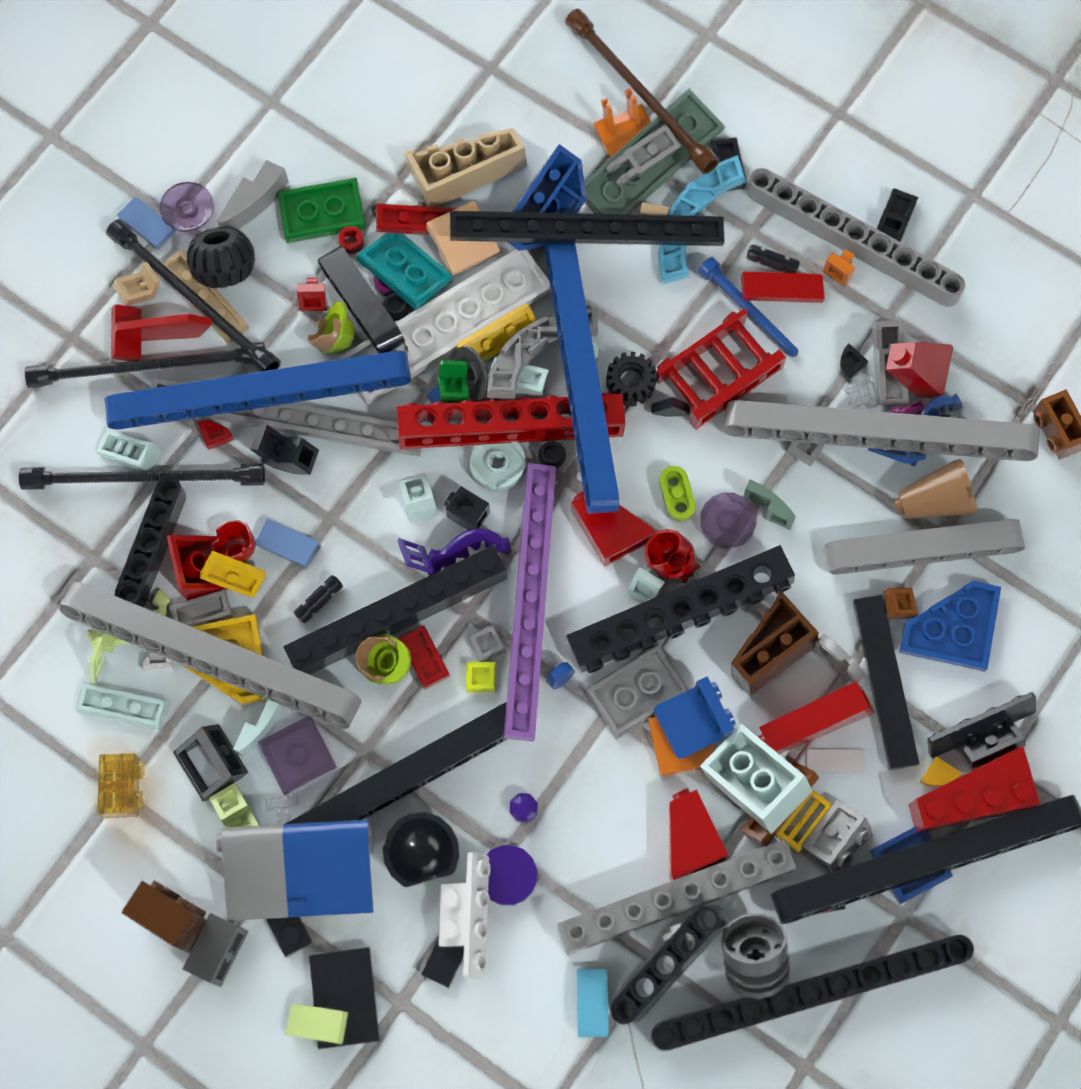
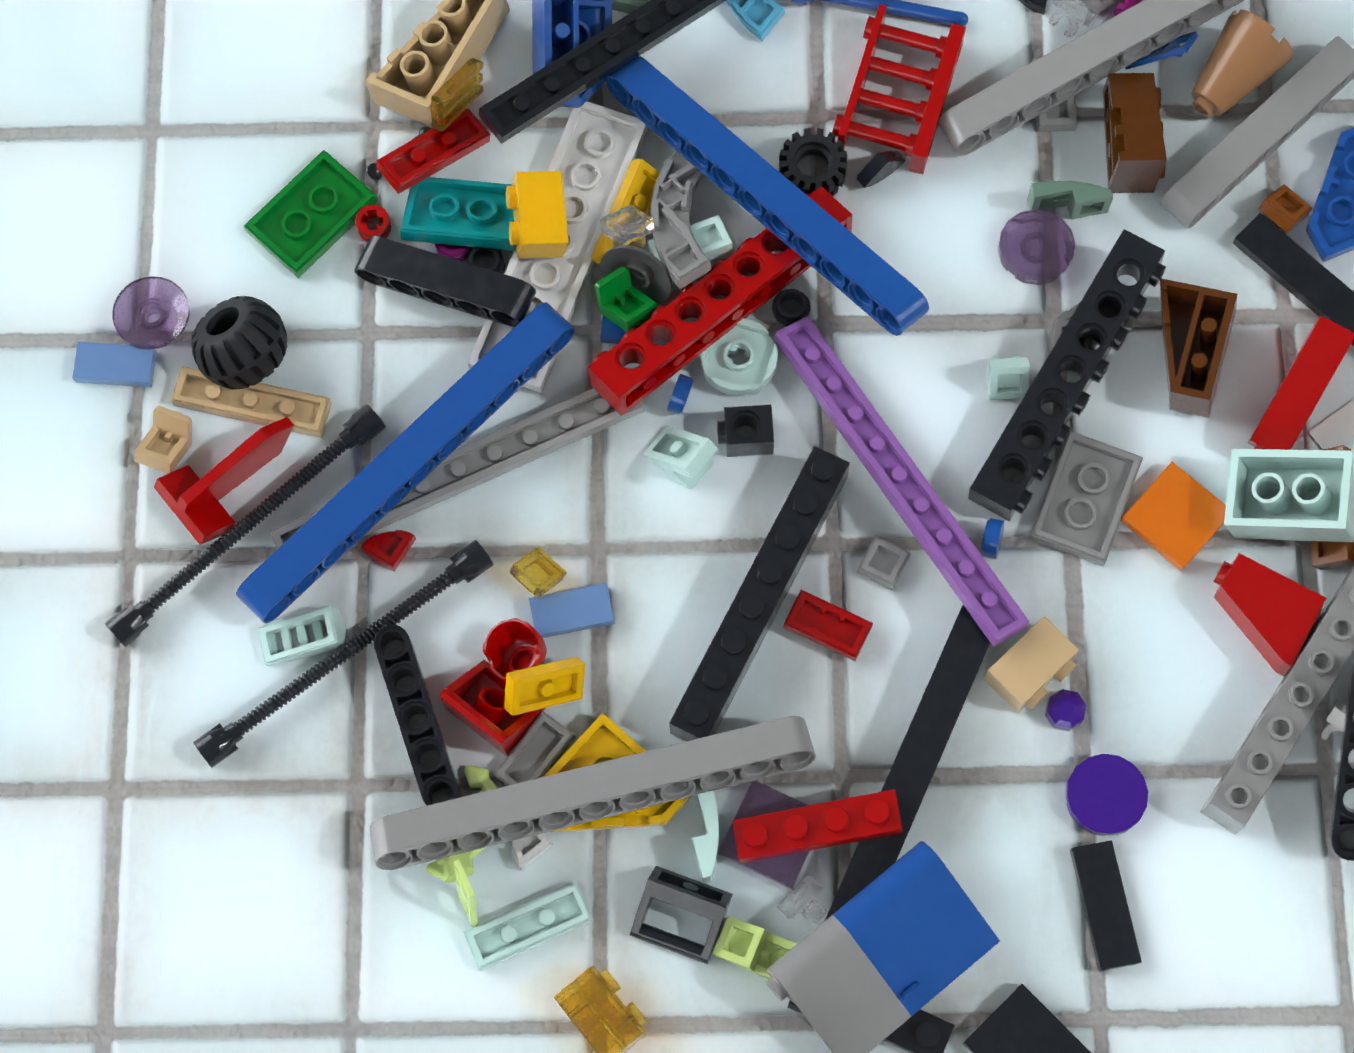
camera: 35 degrees left, 0 degrees up
black hose [106,219,281,372] -> none
light grey slope [217,160,289,229] -> none
black brick [250,424,319,475] -> none
black axle [294,575,343,623] -> none
red tile [296,278,328,311] -> none
lime piece [308,301,355,355] -> none
lime piece [355,634,411,685] -> none
black cylinder [383,812,460,887] -> none
dark purple piece [397,529,512,576] -> none
light nougat slope [426,201,500,276] -> none
white bracket [439,852,490,979] -> none
neon yellow tile [466,662,496,693] -> none
red slope [571,491,655,567] -> none
medium azure slope [577,969,609,1037] -> none
red helmet [644,529,700,583] -> none
blue bracket [654,676,736,759] -> none
lime plate [659,466,696,522] -> none
light grey tile [815,634,865,682] -> none
none -> clear yellow tile [431,58,483,132]
none -> yellow brick [506,171,569,259]
none -> clear yellow tile [509,546,567,599]
none -> clear tile [600,205,655,248]
none -> blue tile [667,374,694,414]
none -> red plate [732,789,904,864]
none -> tan brick [983,616,1079,713]
none -> reddish brown wedge [1103,73,1167,193]

